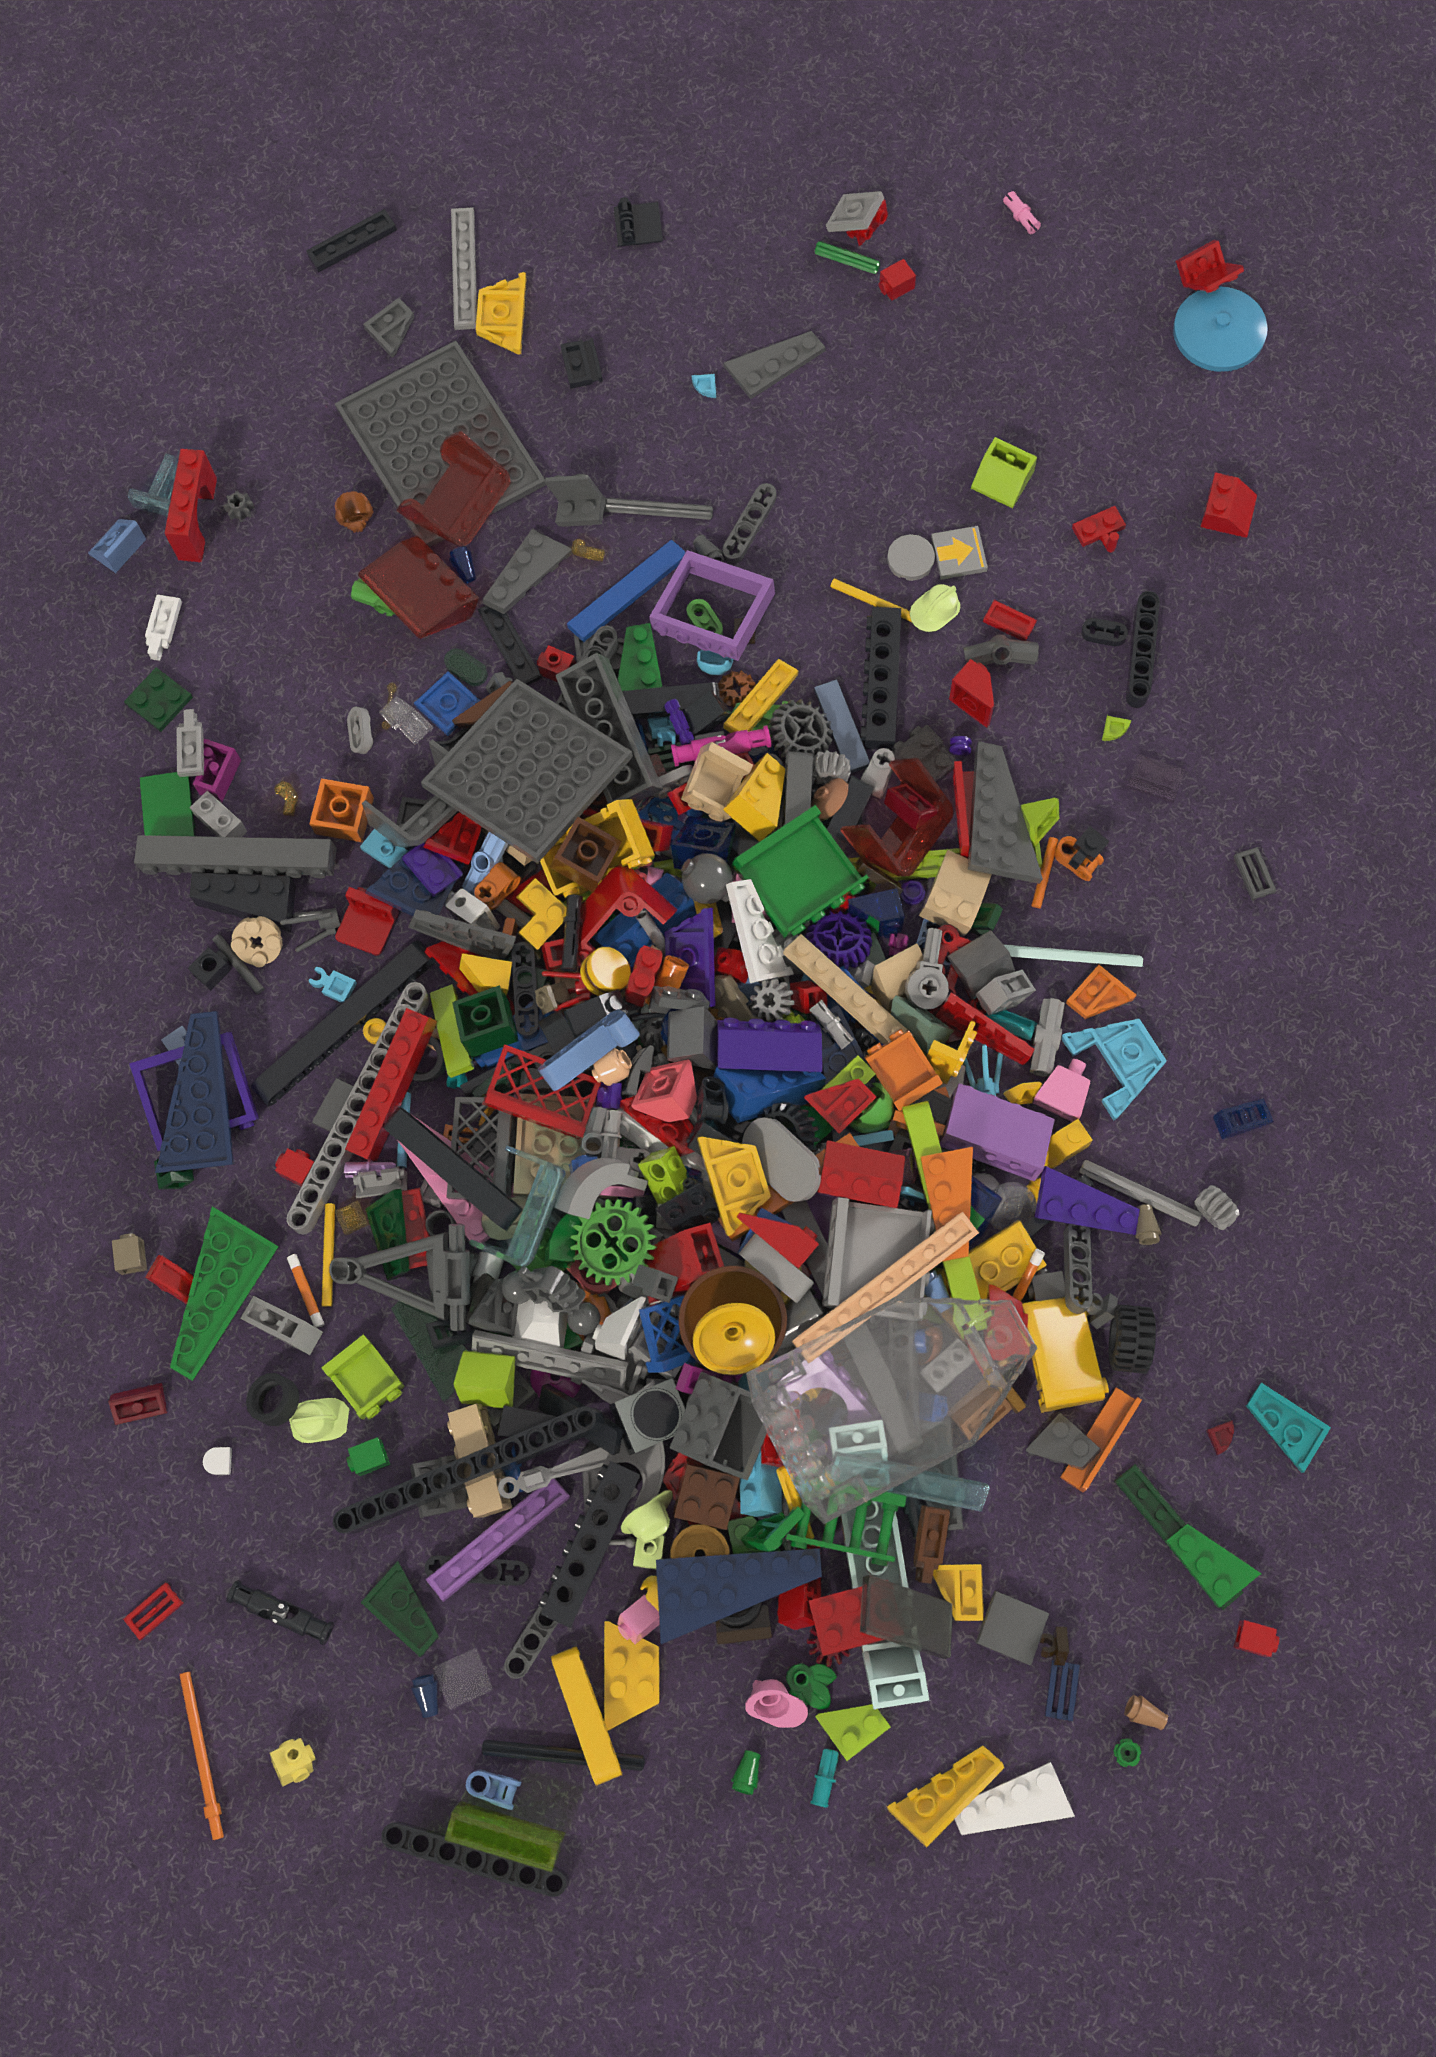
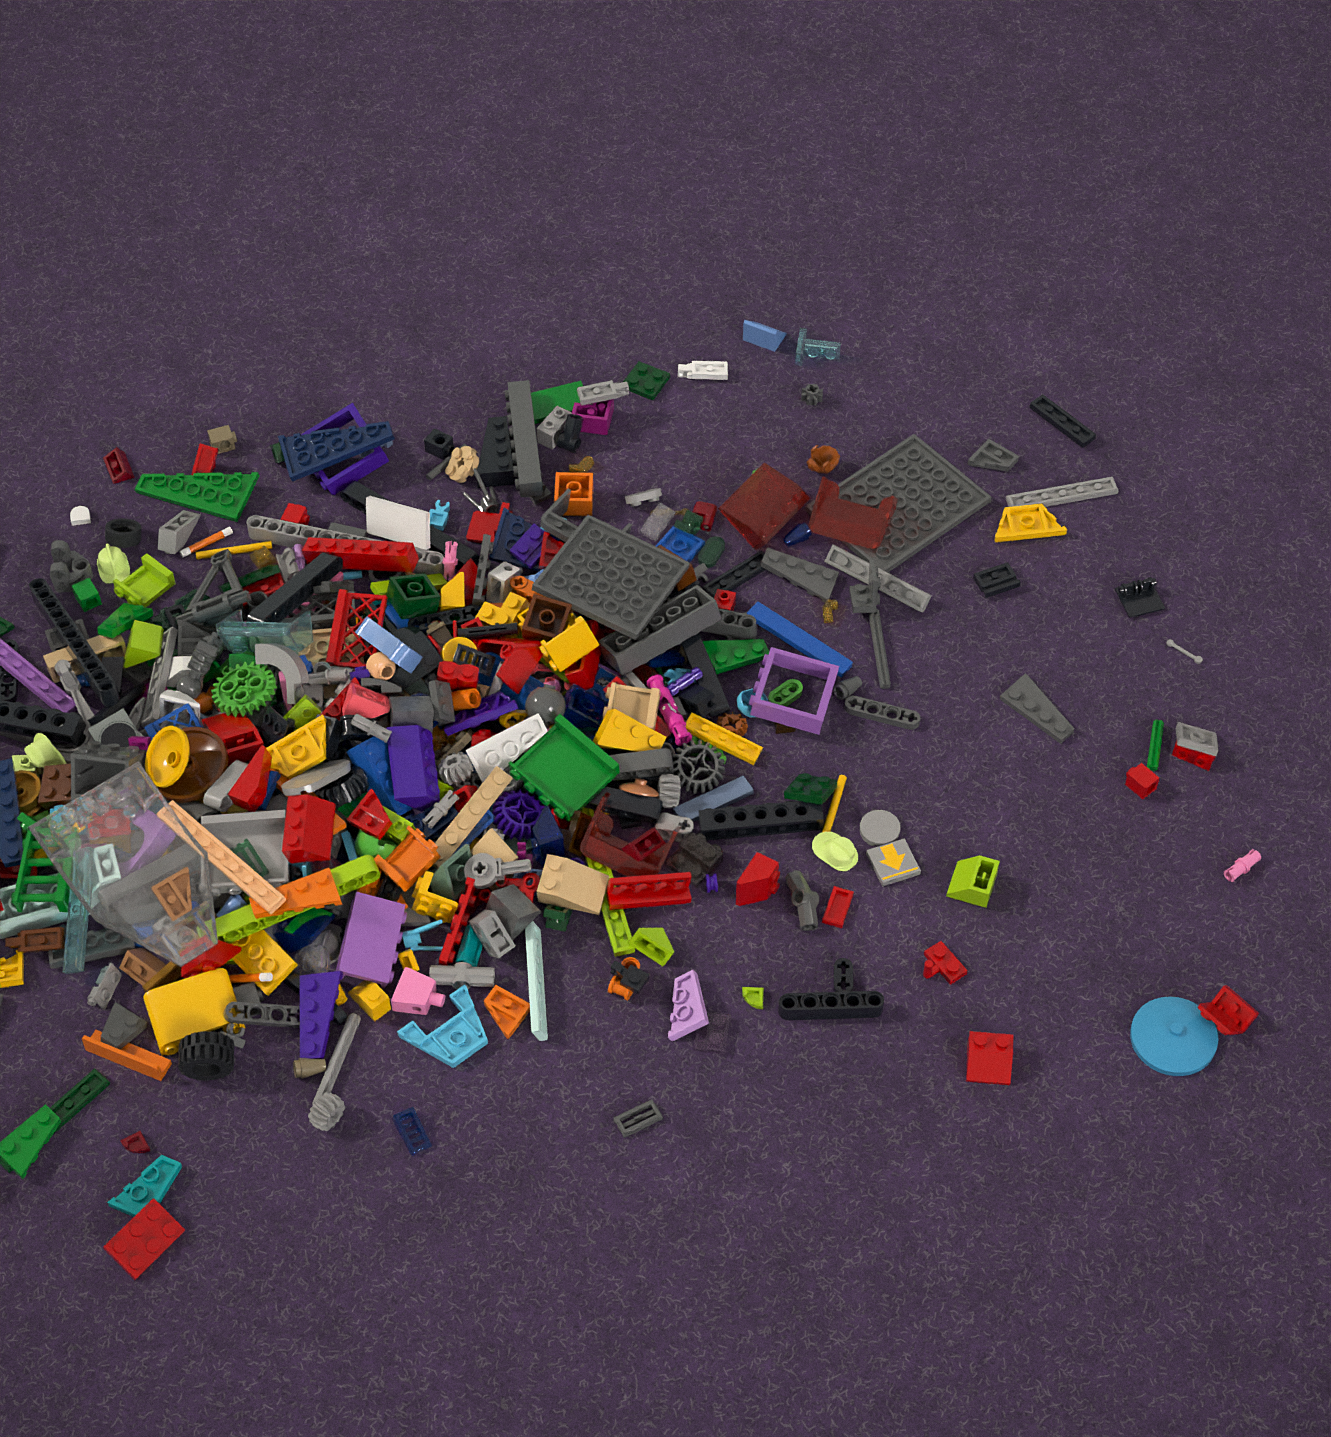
camera: 75 degrees right, 20 degrees down
red arch [164,449,217,562] -> none
dark grey brick [632,1264,678,1303] -> none
medium azure tile [692,374,716,398] -> none
dark grey wing [968,741,1043,884] -> none
orange bar [1031,837,1058,909] -> none
none -> dark grey piece [50,540,94,593]
none -> light grey hinge [87,963,122,1010]
none -> green wing [97,603,153,638]
none -> red plate [103,1198,185,1280]
none -> medium nougat wing [151,867,193,924]
none -> clear green tile [230,838,269,877]
none -> dark grey hinge [313,580,355,594]
none -> light grey axle [351,714,392,743]
none -> white tile [366,496,430,550]
none -> bright pink pin [442,541,458,581]
none -> black slope [452,643,496,677]
none -> black piece [557,414,584,453]
none -> lavender wing [668,970,709,1041]
none -> clear green bracket [674,510,704,534]
none -> dark red piece [691,501,717,531]
none -> dark green plate [784,773,837,804]
none -> light grey tile [824,545,932,613]
none -> light grey hinge [1166,639,1203,664]

